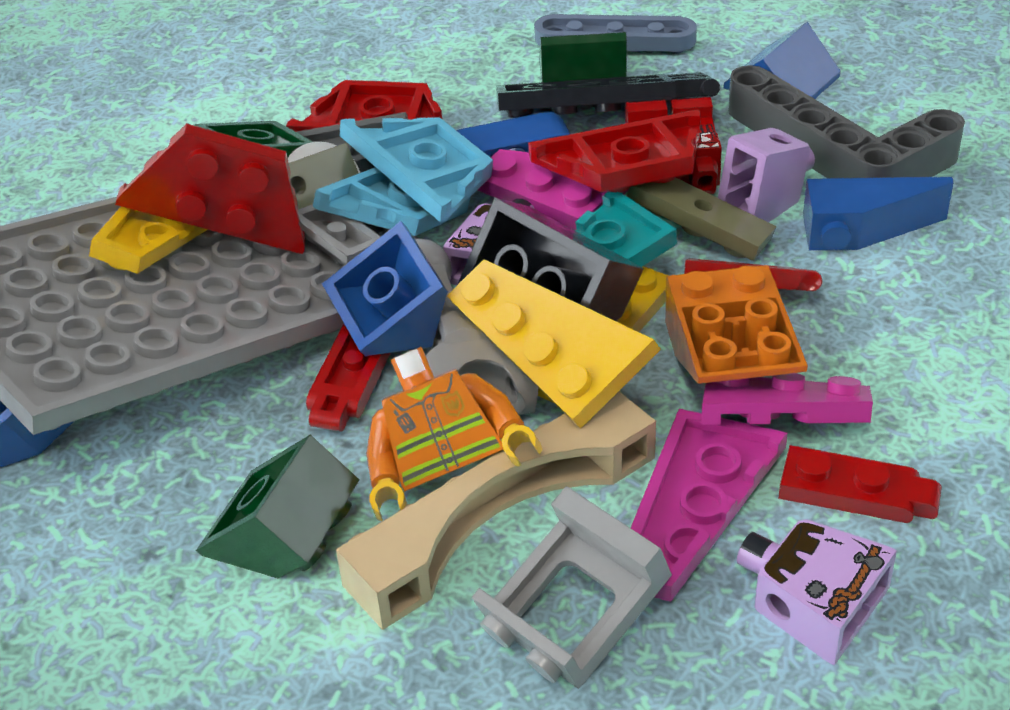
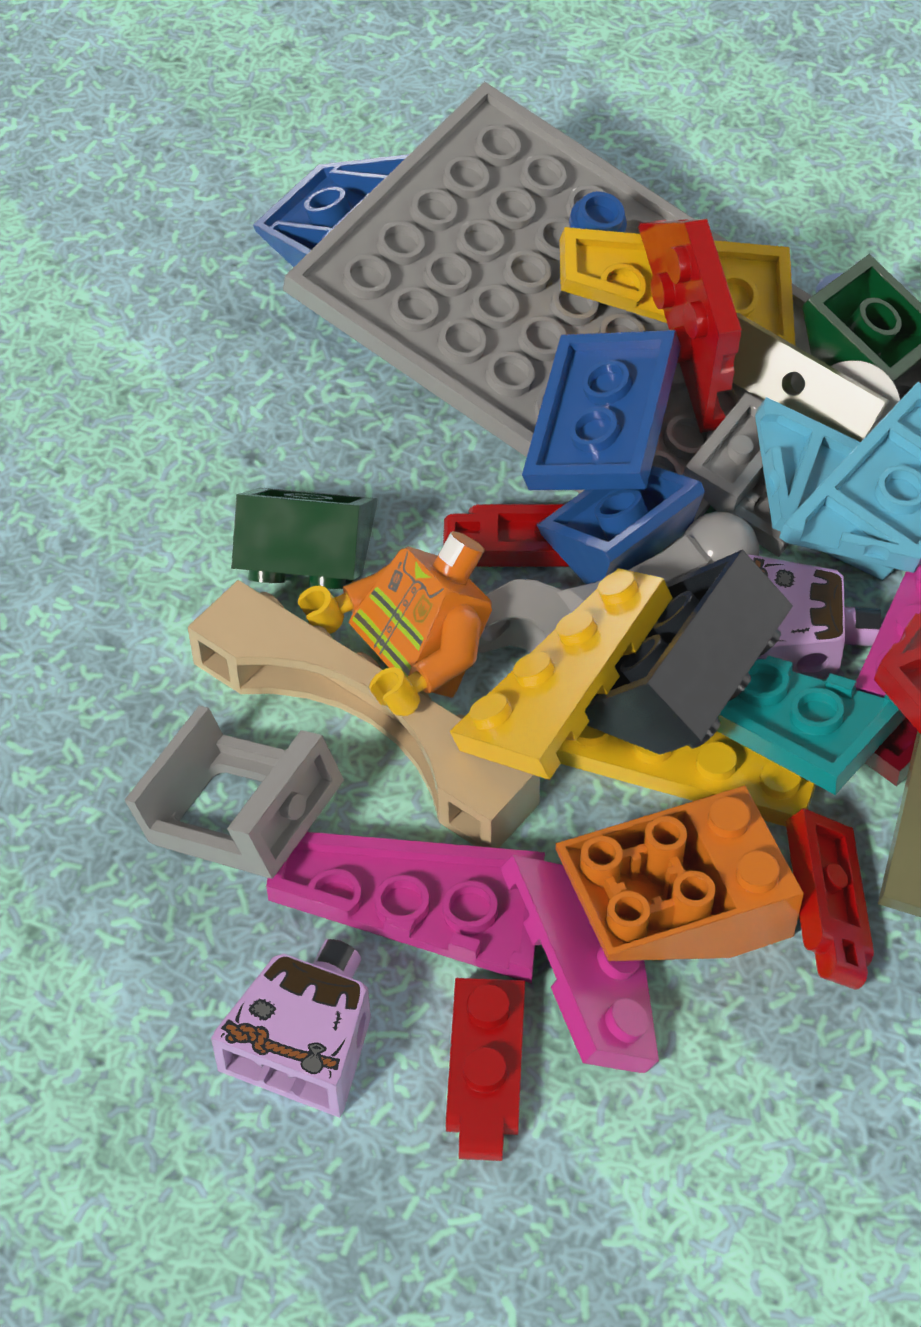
camera: 75 degrees right, 10 degrees up
none -> blue plate [522,330,681,490]
none -> blue plate [569,191,627,232]

